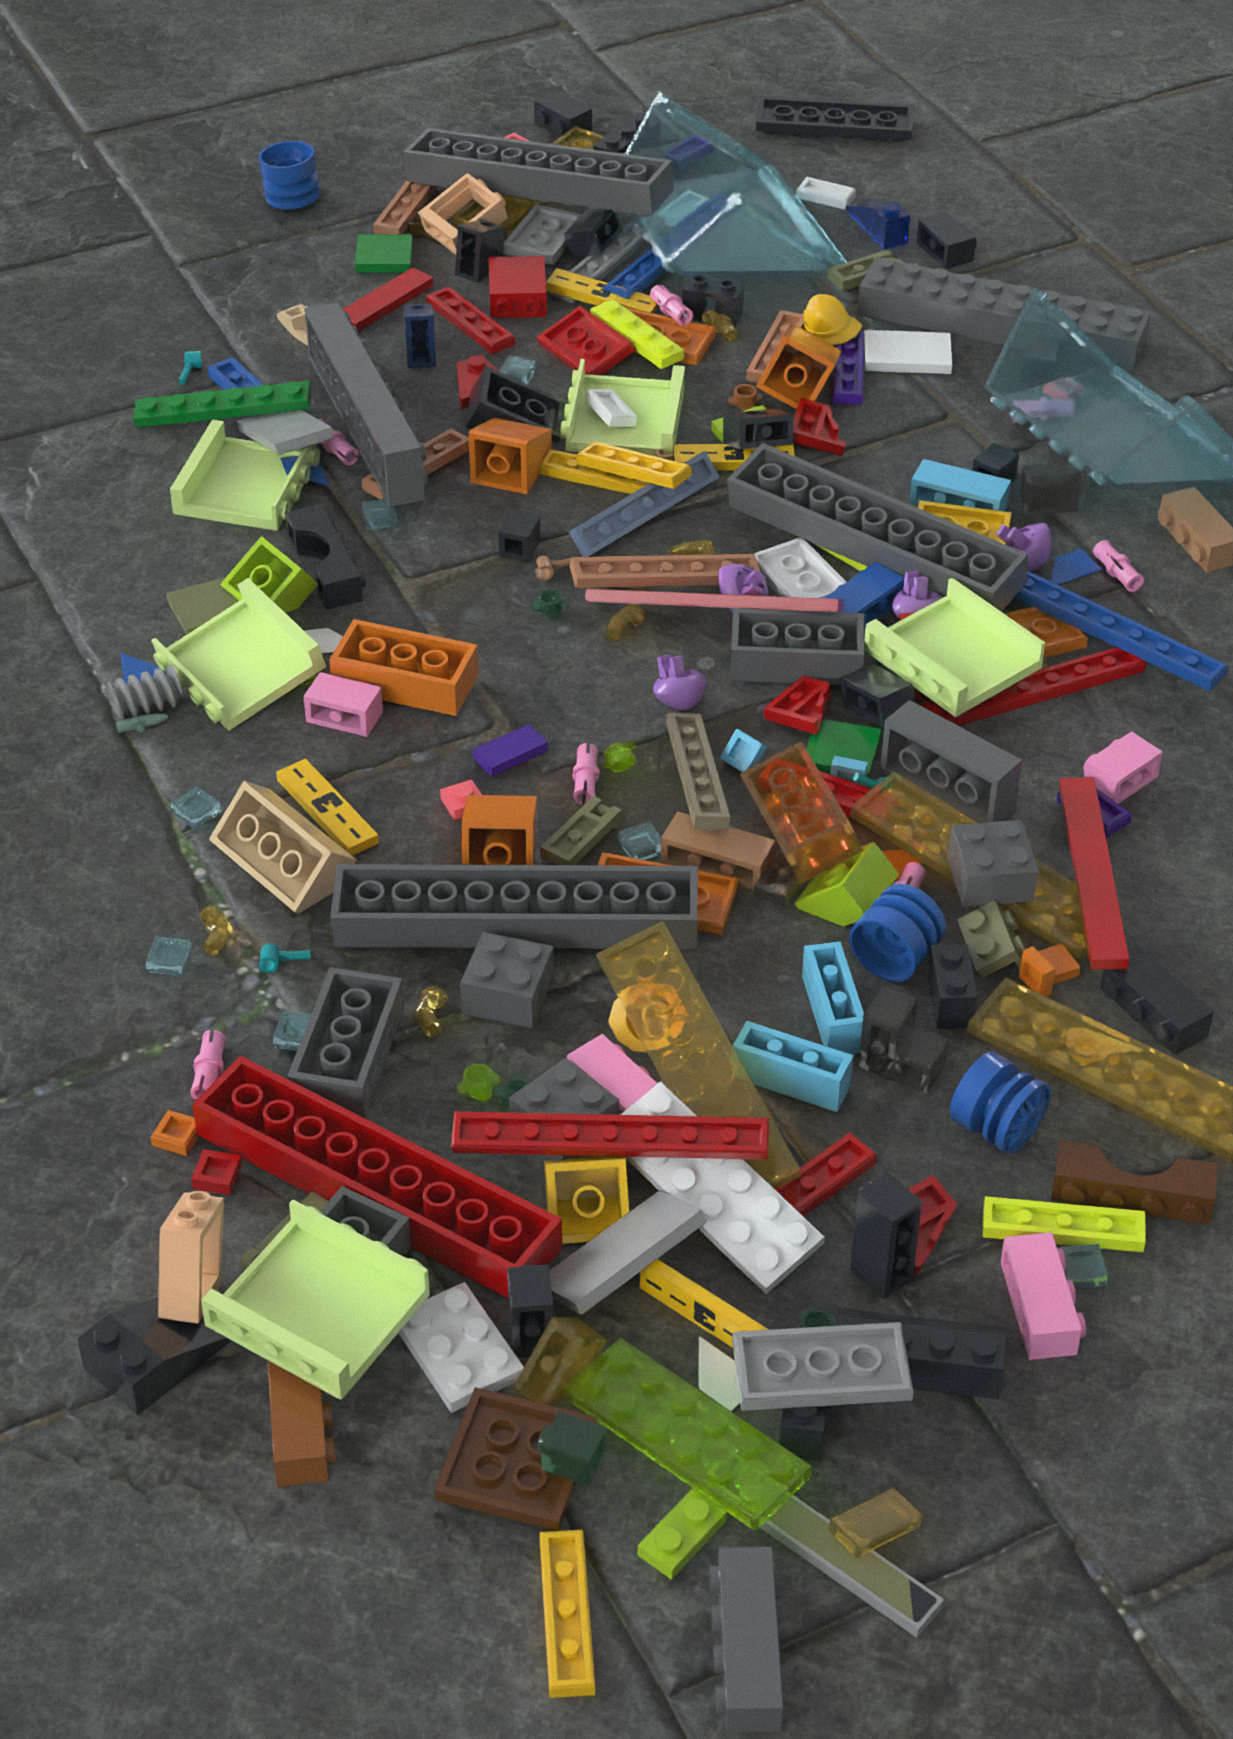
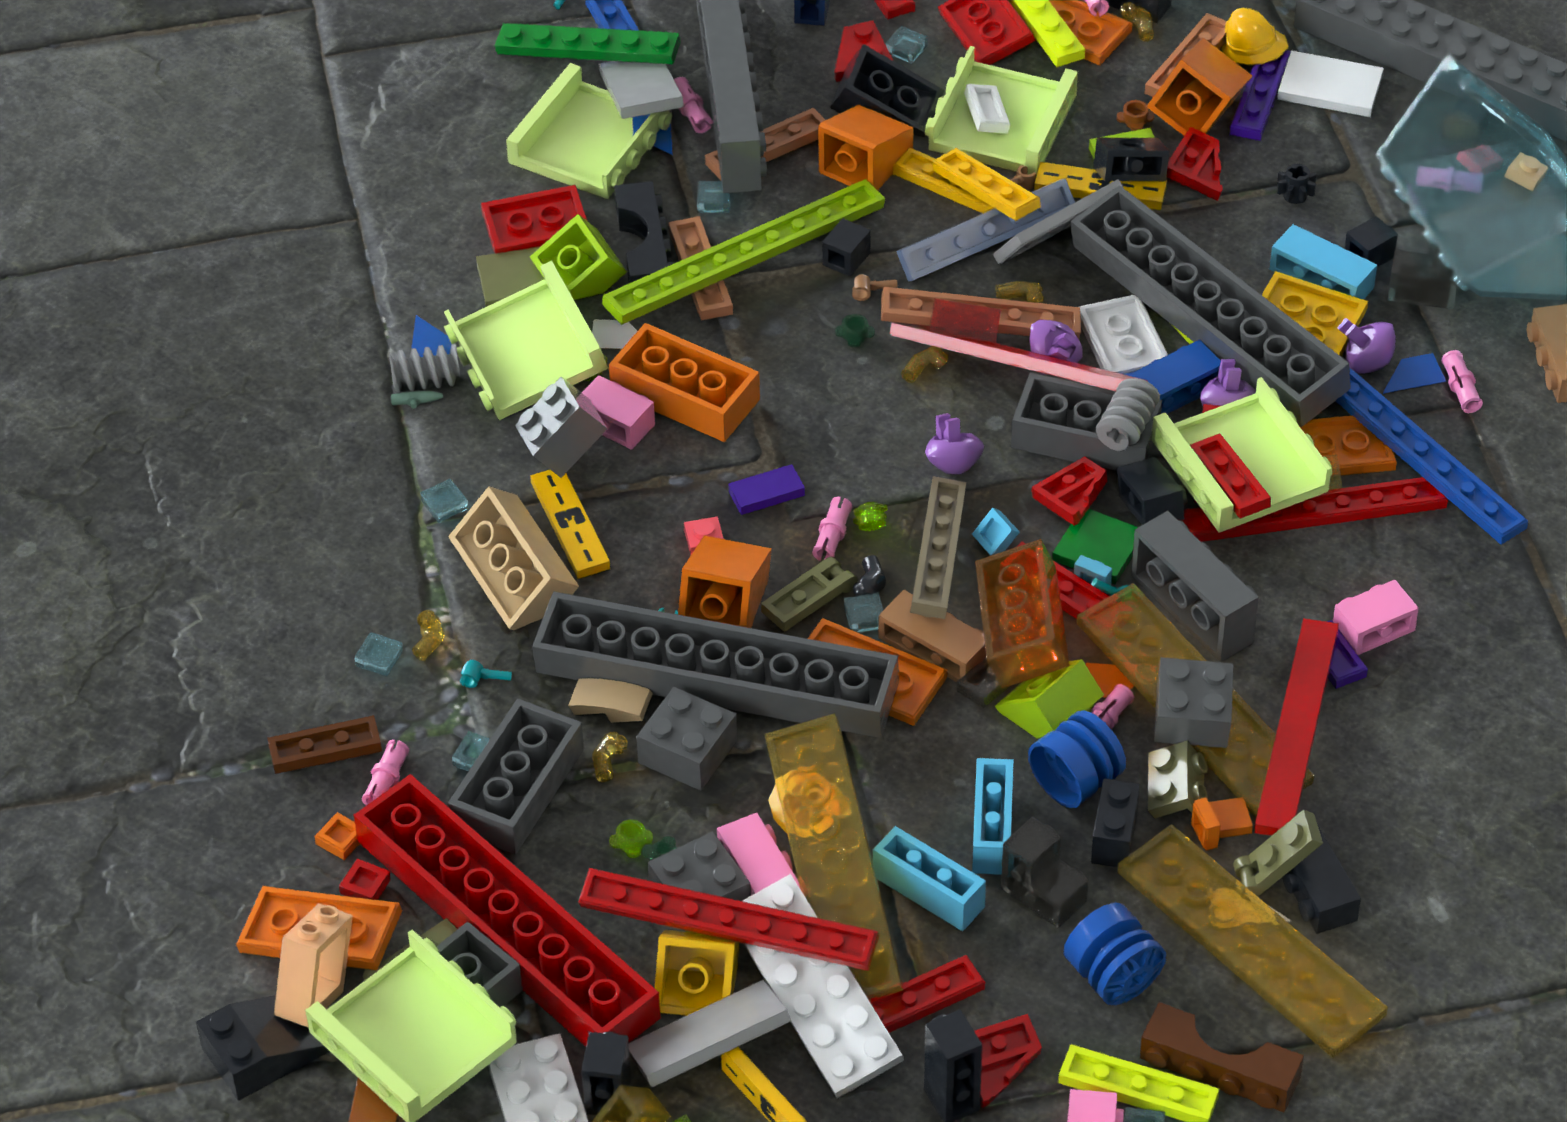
camera: 15 degrees right, 5 degrees up
none -> orange tile [236,886,402,970]
none -> reddish brown plate [267,715,382,774]
none -> red plate [481,185,587,254]
none -> dark grey brick [515,377,608,478]
none -> tan slope [568,678,652,723]
none -> lime plate [602,179,885,325]
none -> nougat plate [668,216,733,321]
none -> black arm [853,555,886,600]
none -> clear red plate [928,298,1001,343]
none -> light grey tile [993,179,1124,264]
none -> light grey piece [1096,378,1160,451]
none -> red plate [1190,433,1271,519]
none -> olive plate [1233,810,1323,899]
none -> black gear [1277,164,1316,204]
none -> tan plate [1504,152,1549,192]

